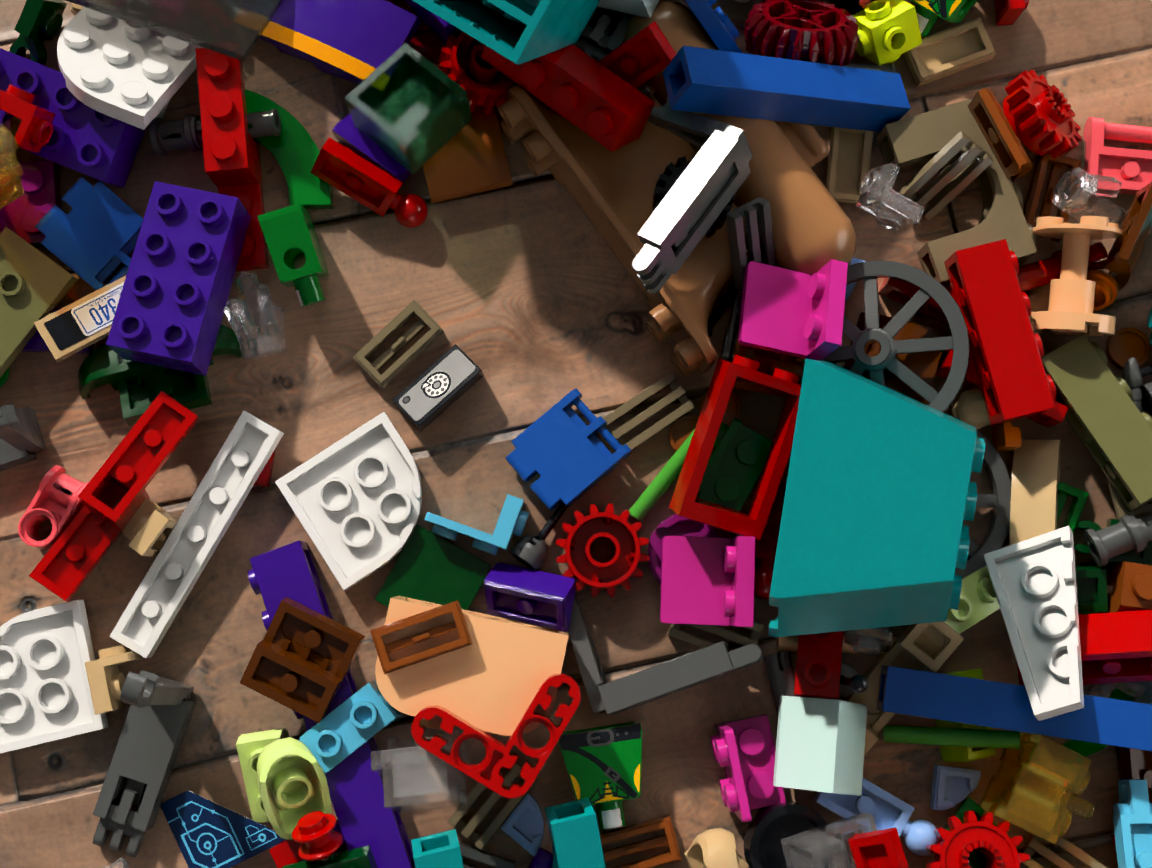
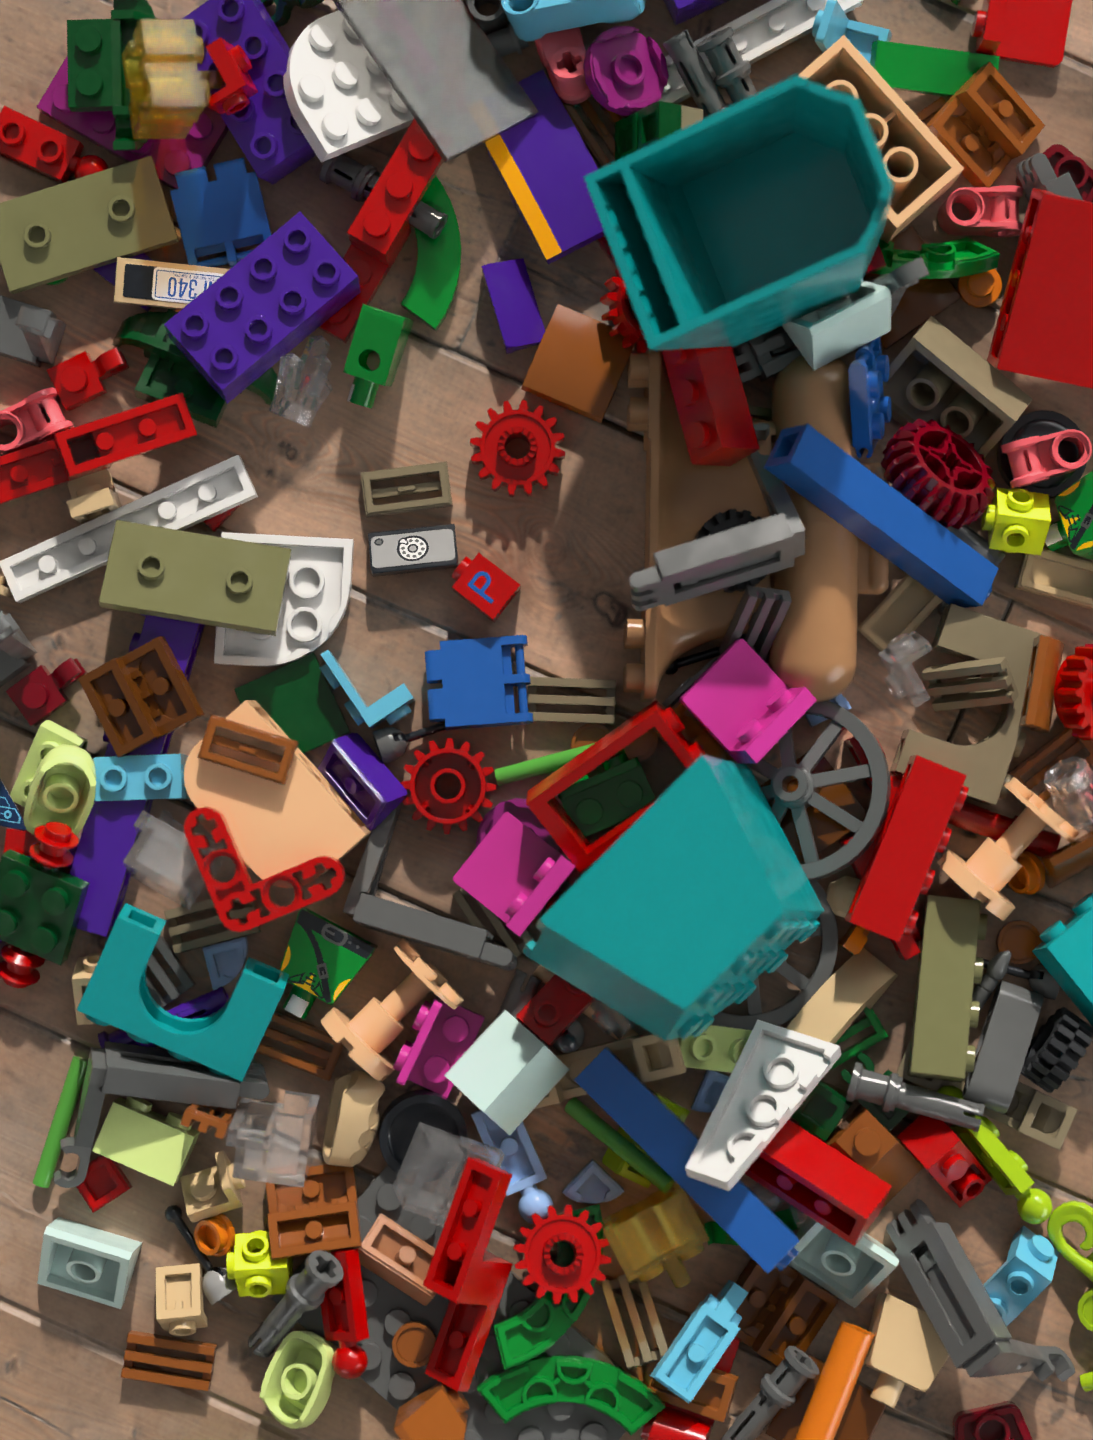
camera: 40 degrees right, 5 degrees up
red plate [310,137,428,228] -> none
clear green piece [345,43,472,174] -> none
red plate [598,21,676,88] -> none
none -> dark red plate [6,658,87,726]
none -> red plate [47,348,129,411]
none -> olive plate [99,520,291,636]
none -> light nougat piece [320,938,464,1082]
none -> red brick [451,553,521,623]
none -> red gear [470,400,565,497]
none -> light blue tile [691,1070,730,1113]

